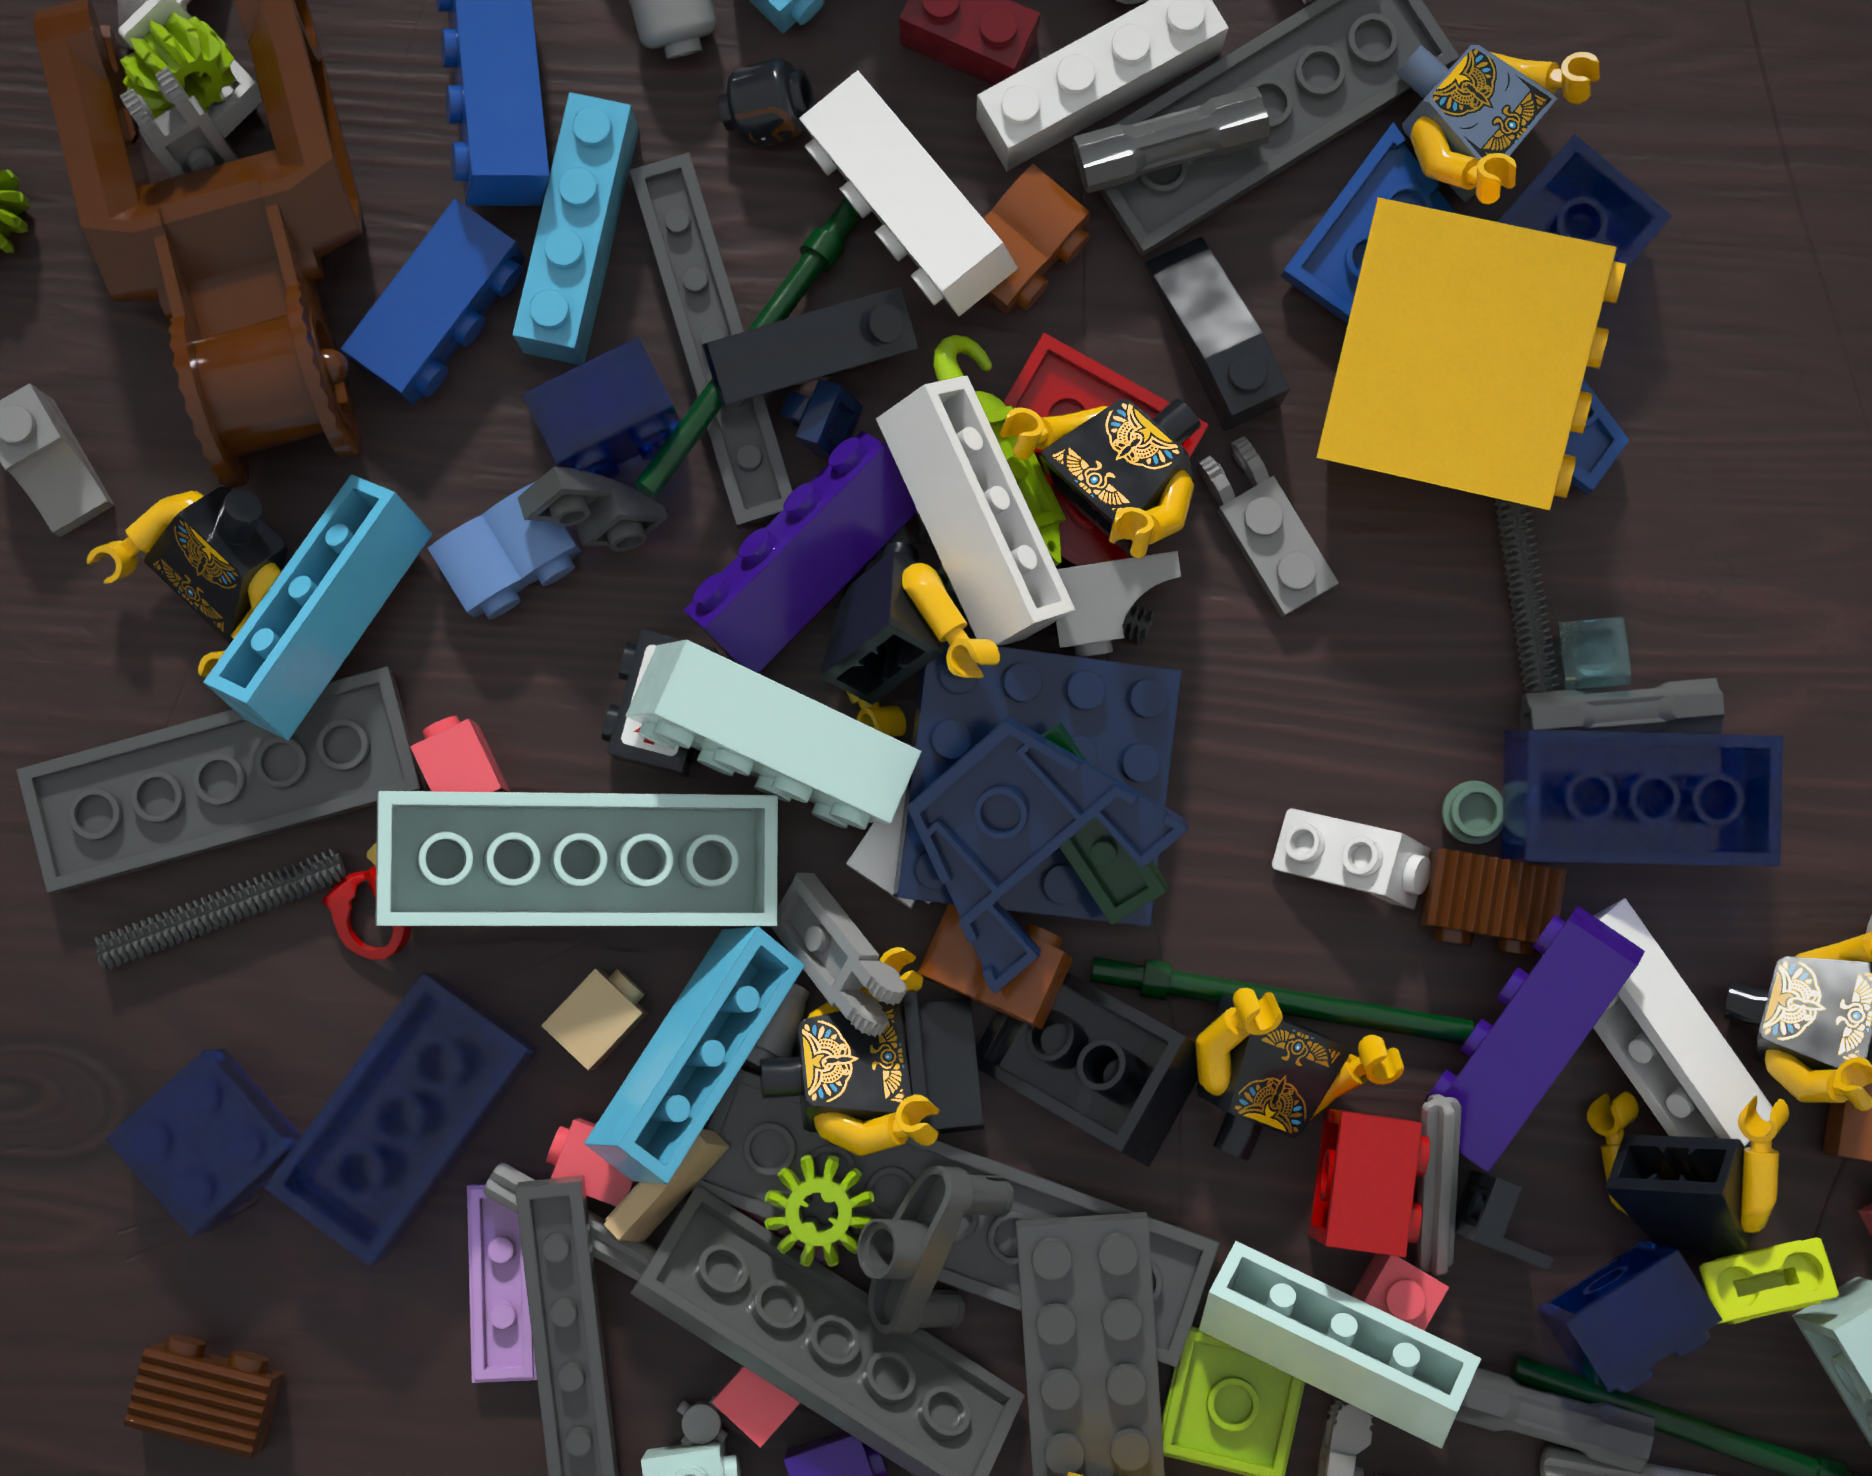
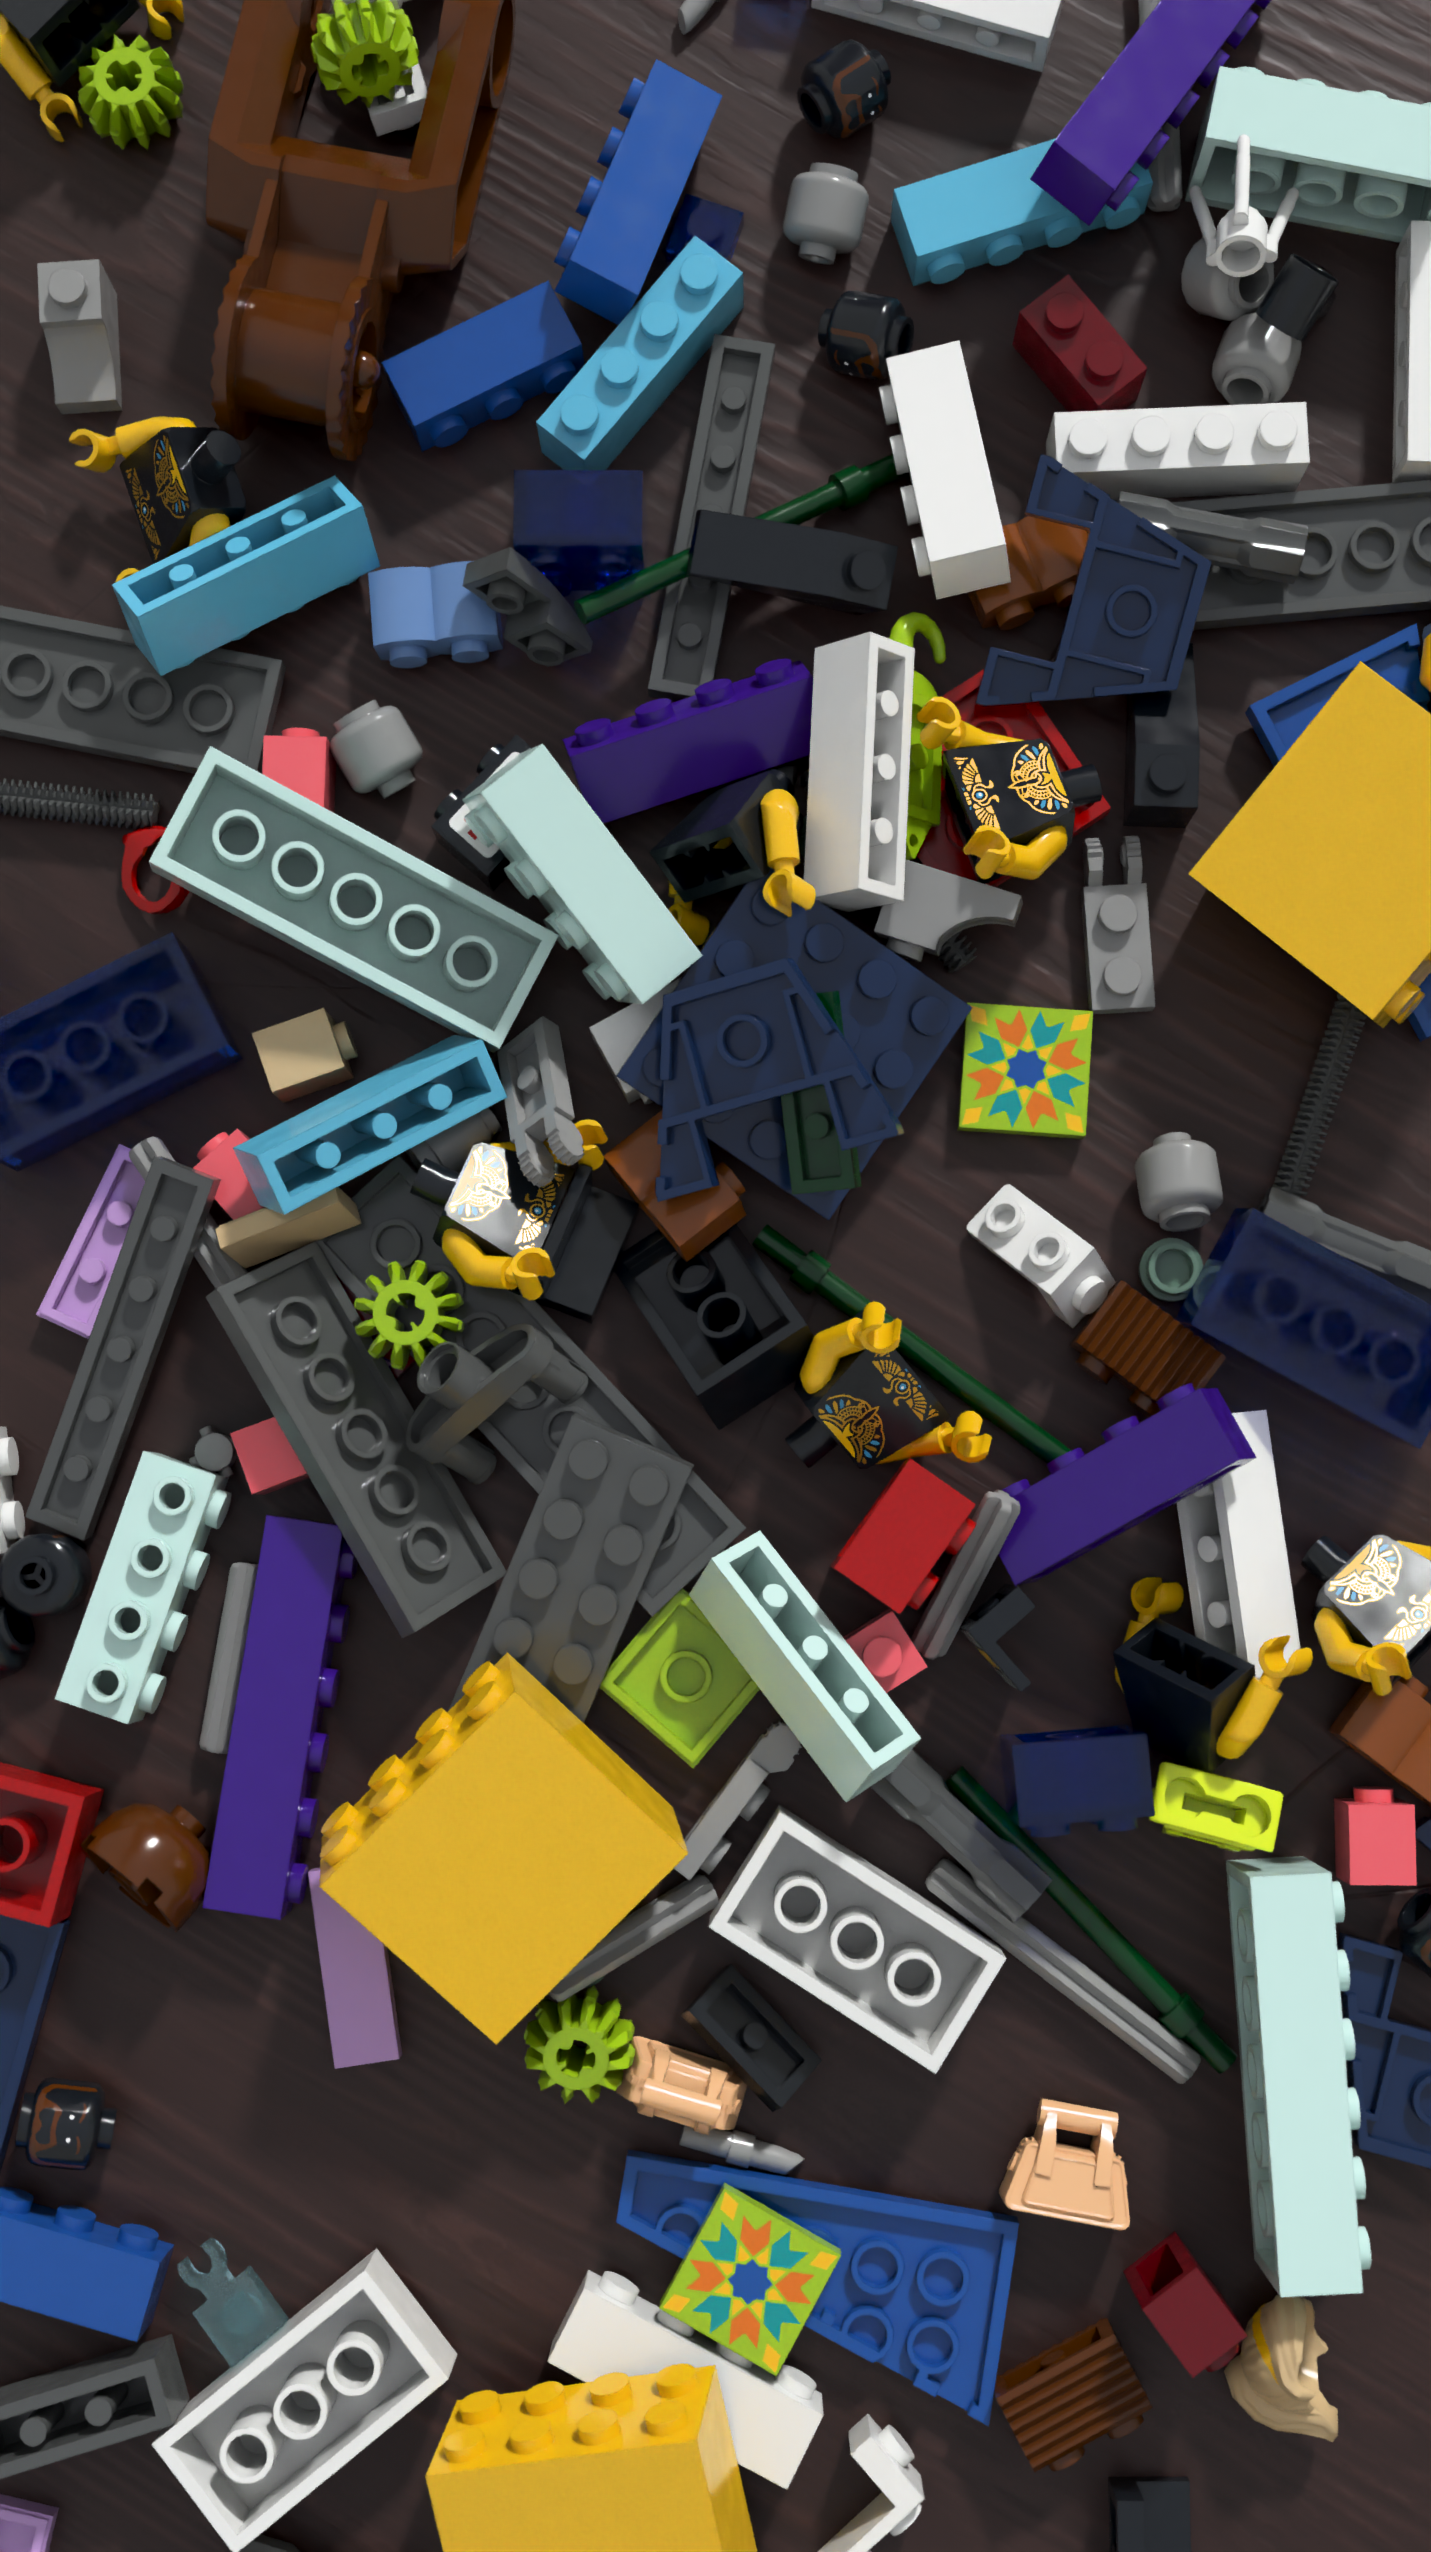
camera: 35 degrees right, 0 degrees up
light grey hinge [120,67,240,178] -> none
dark blue tile [780,379,863,460] -> none
clear light blue plate [1558,617,1631,690] -> none
none -> light grey head [329,700,423,799]
none -> clear blue plate [666,194,744,262]
none -> tile [957,1002,1093,1139]
none -> dark blue wing [975,454,1212,707]
none -> light grey head [1135,1132,1223,1232]

